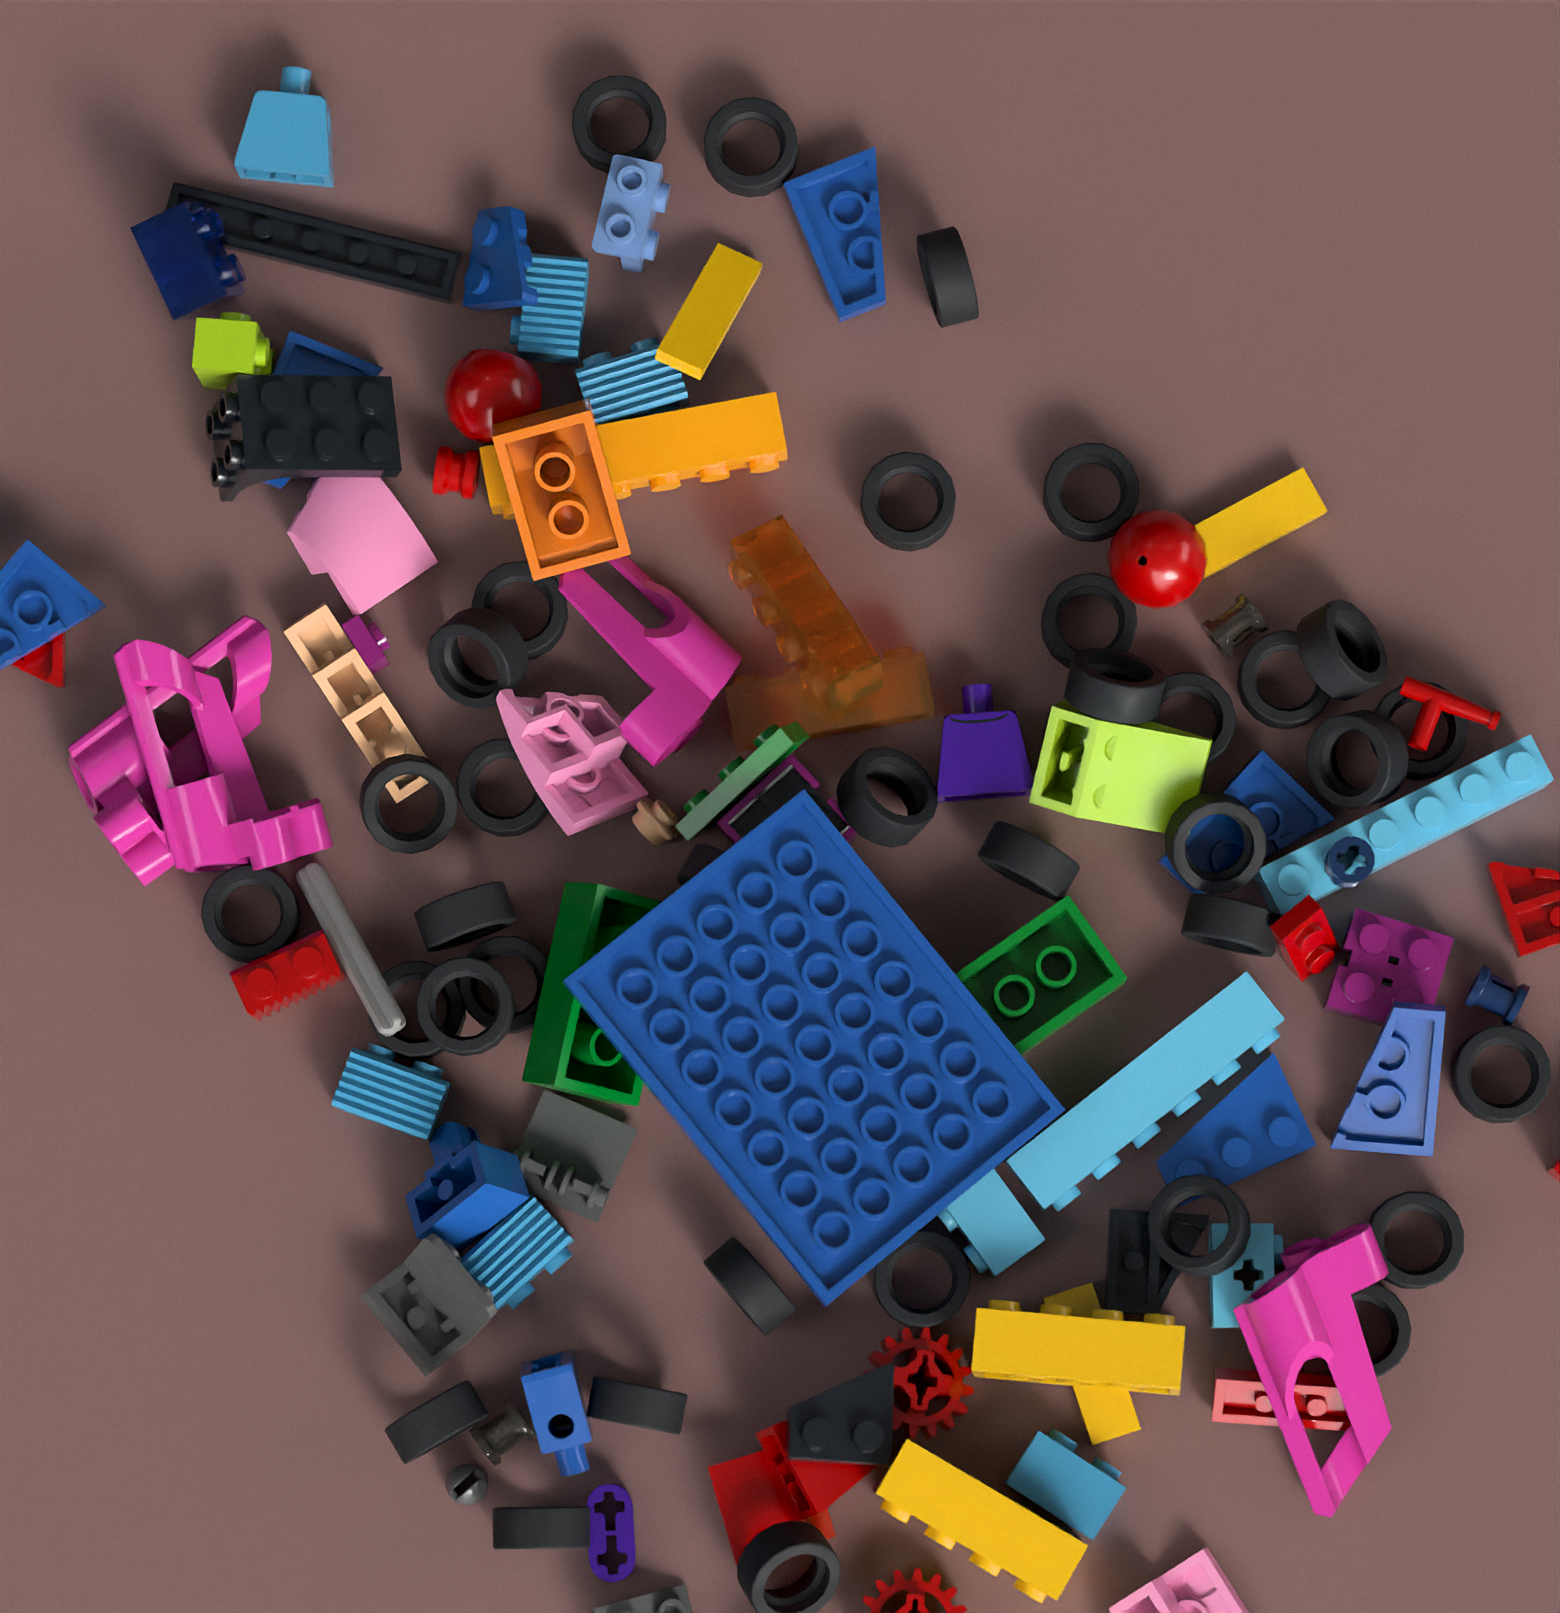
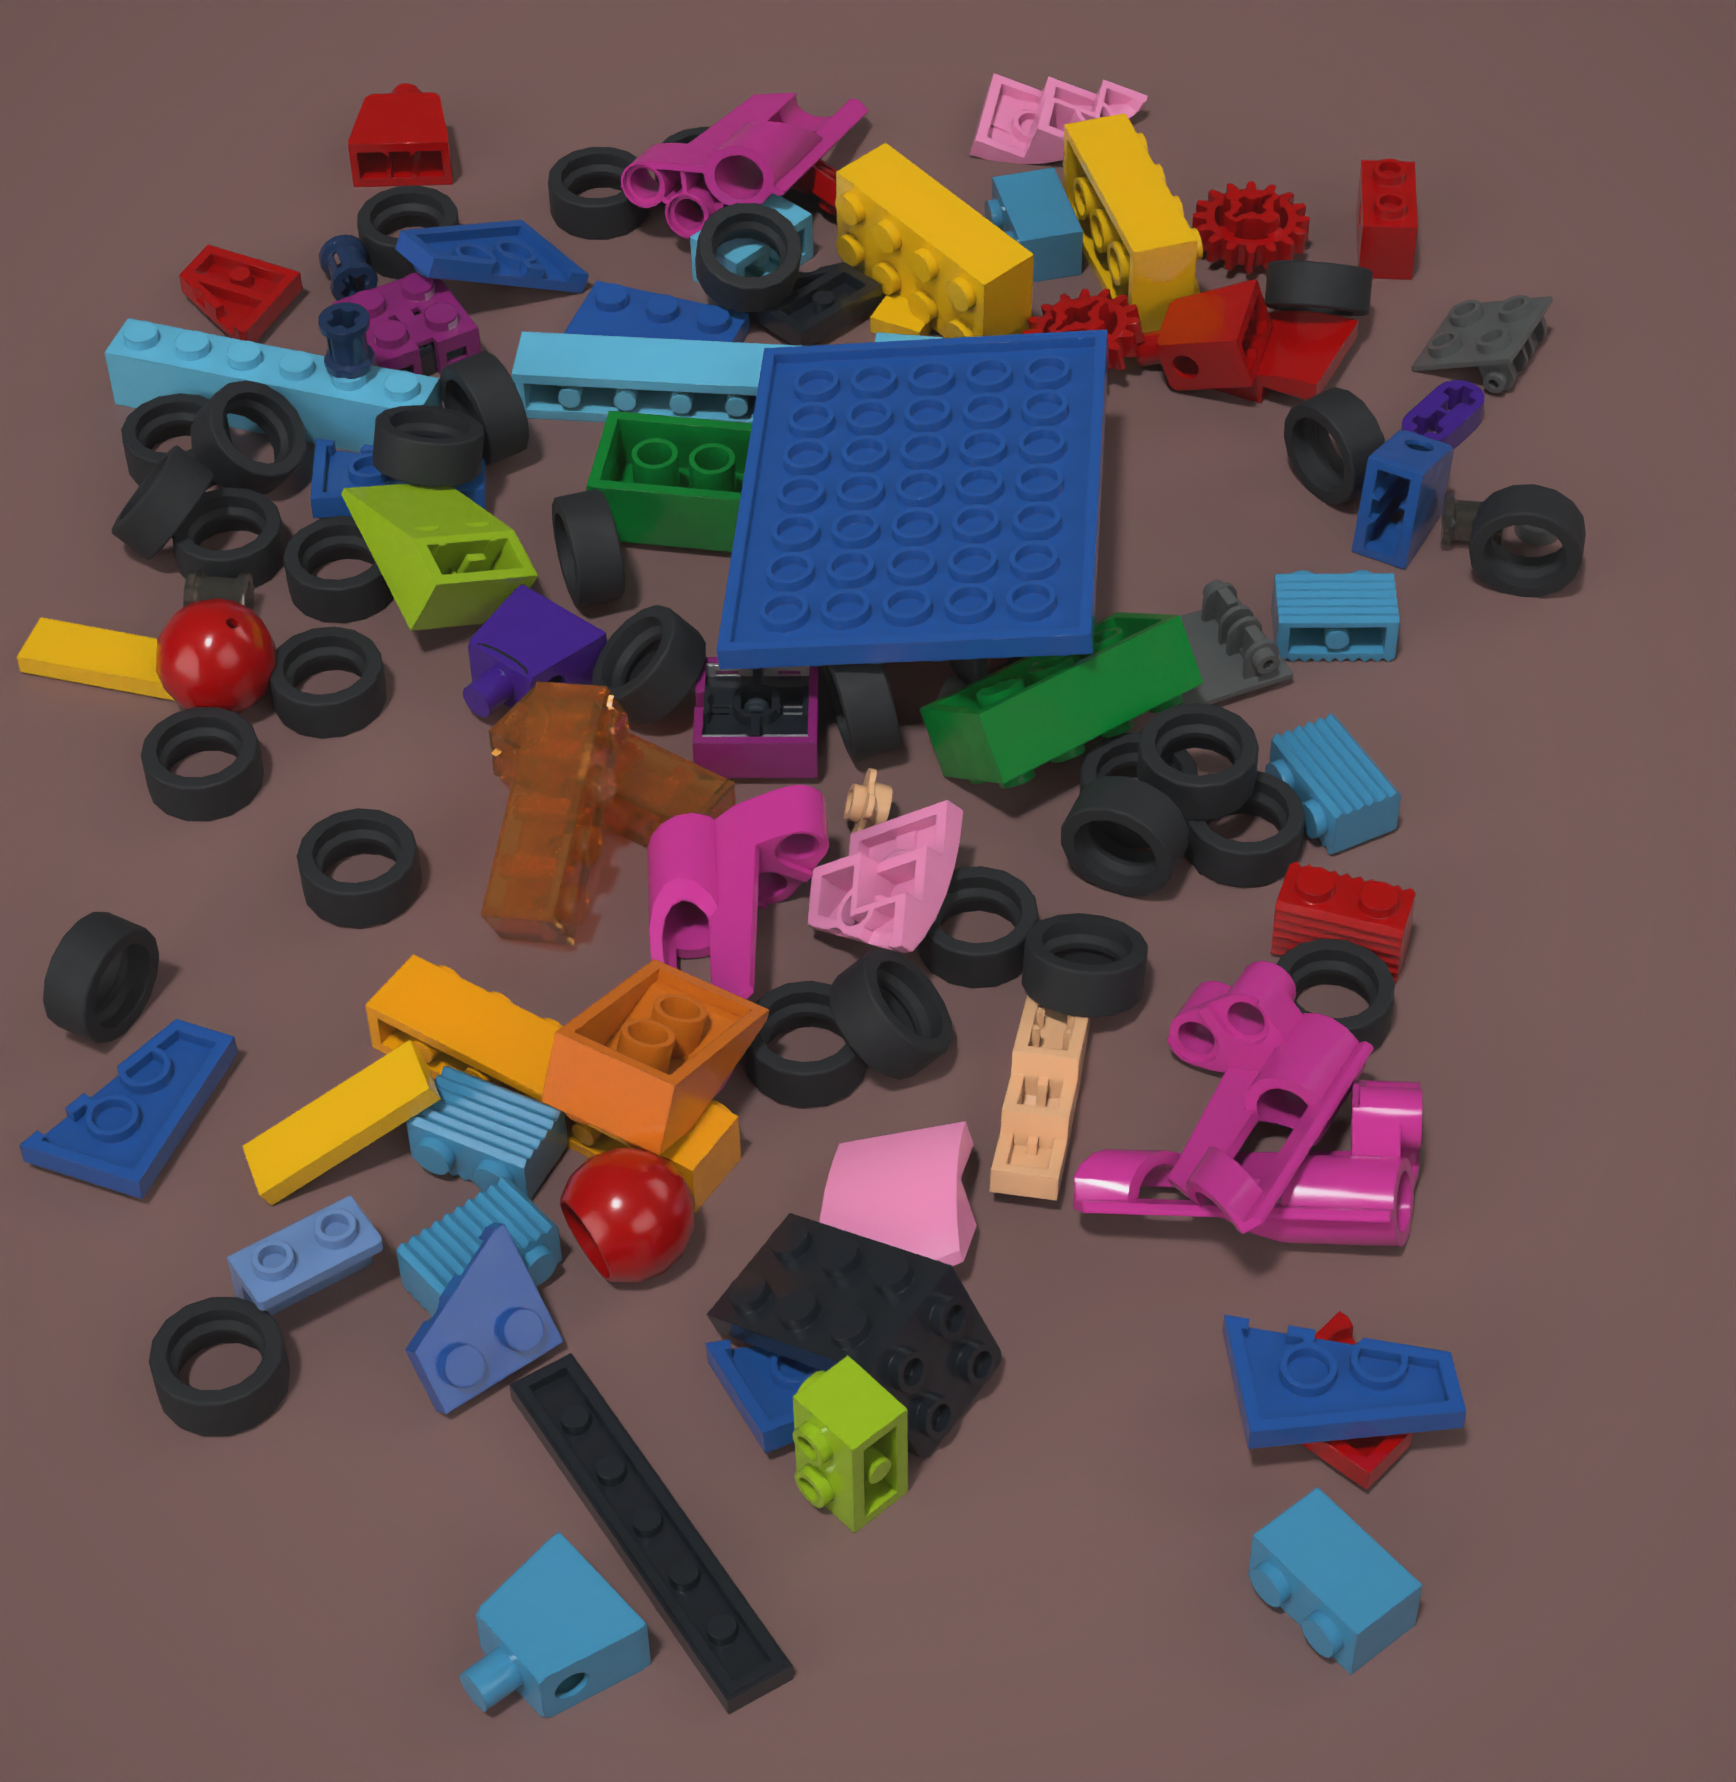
camera: 140 degrees left, 35 degrees down
clear blue brick [130,202,246,320] -> none
light grey axle [296,862,406,1036] -> none
magenta plate [341,615,391,675] -> none
dark grey bracket [361,1233,497,1377] -> none
blue brick [405,1122,530,1252] -> none
red wheel [432,445,481,500] -> none
black tyre [493,1506,590,1549] -> none
plate [675,721,809,841] -> none
black tyre [703,1237,796,1335] -> none
black tyre [704,97,798,198] -> none
black wing [785,1364,894,1467] -> none
black tyre [1064,648,1166,724] -> none
red plate [1270,894,1341,982] -> none
red piece [1399,675,1502,751] -> none

